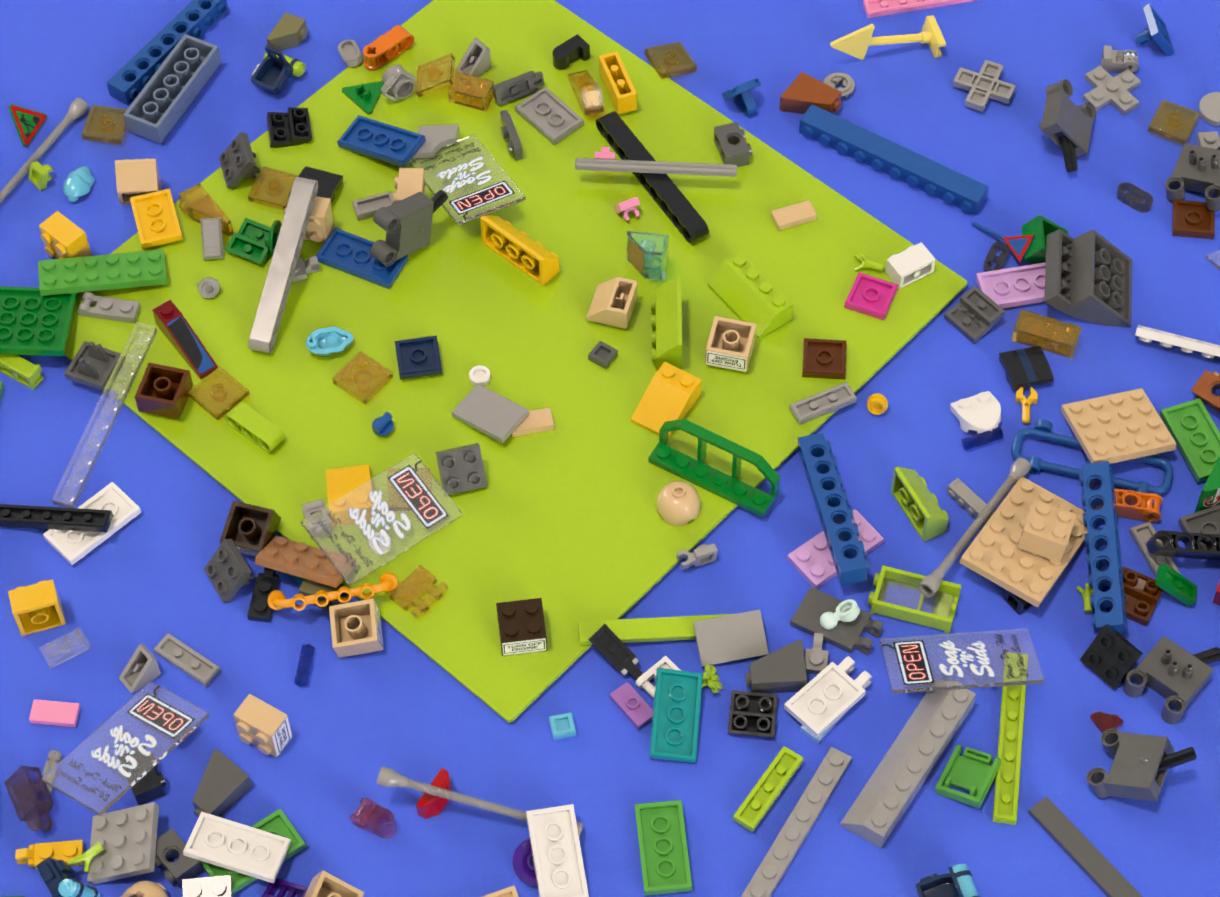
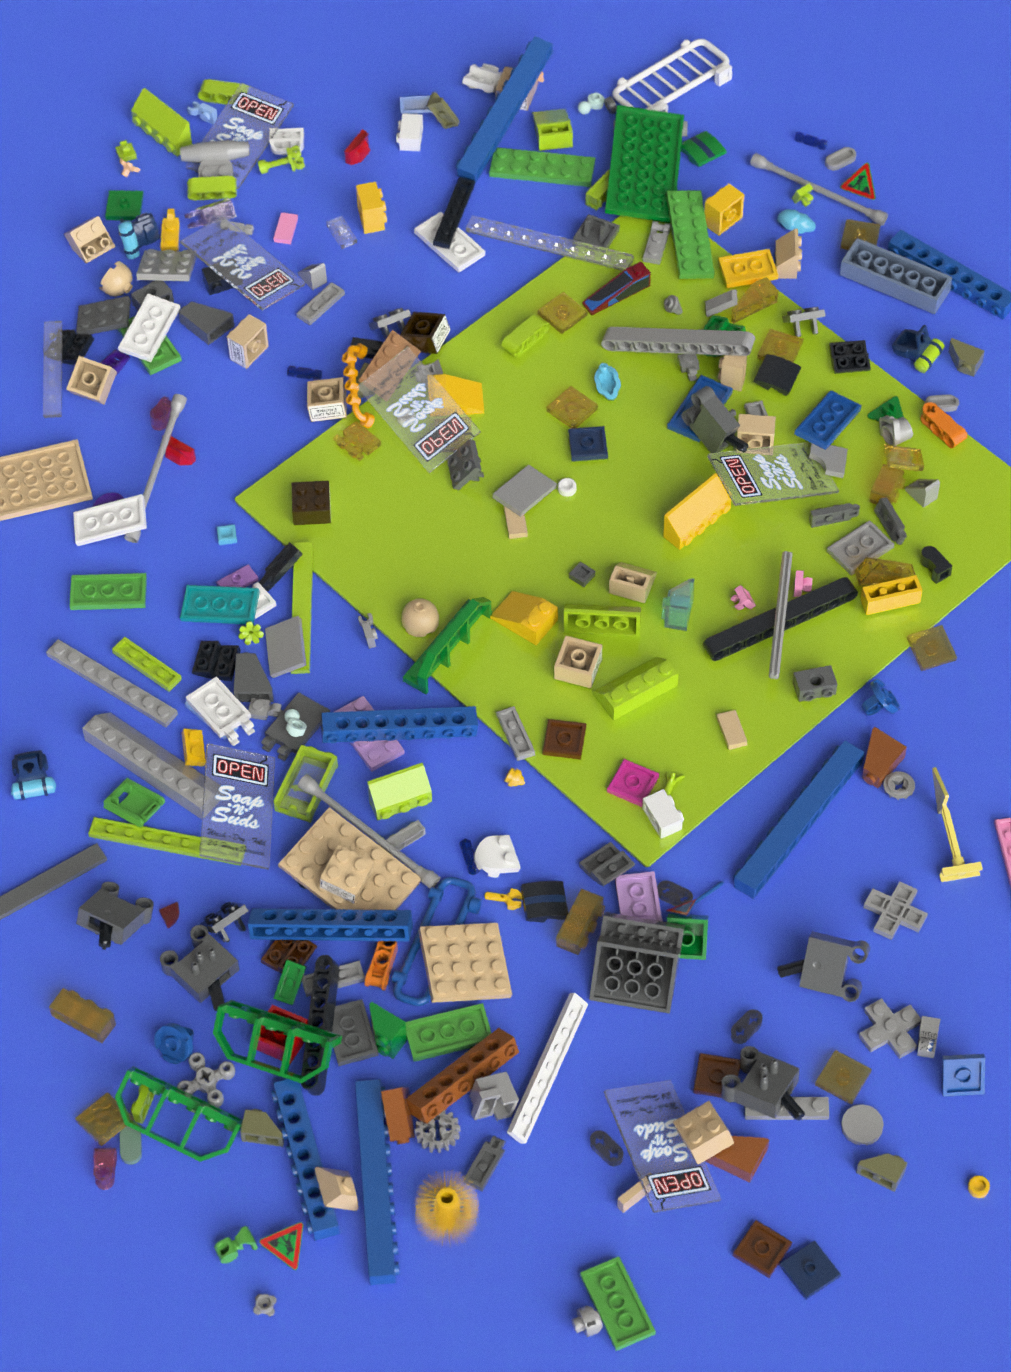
camera: 95 degrees right, 0 degrees up
lime bar [67,841,105,872] -> none
reddish brown brick [135,363,193,420] -> none
blue plate [372,412,394,436] -> none
none -> yellow plate [181,729,206,767]

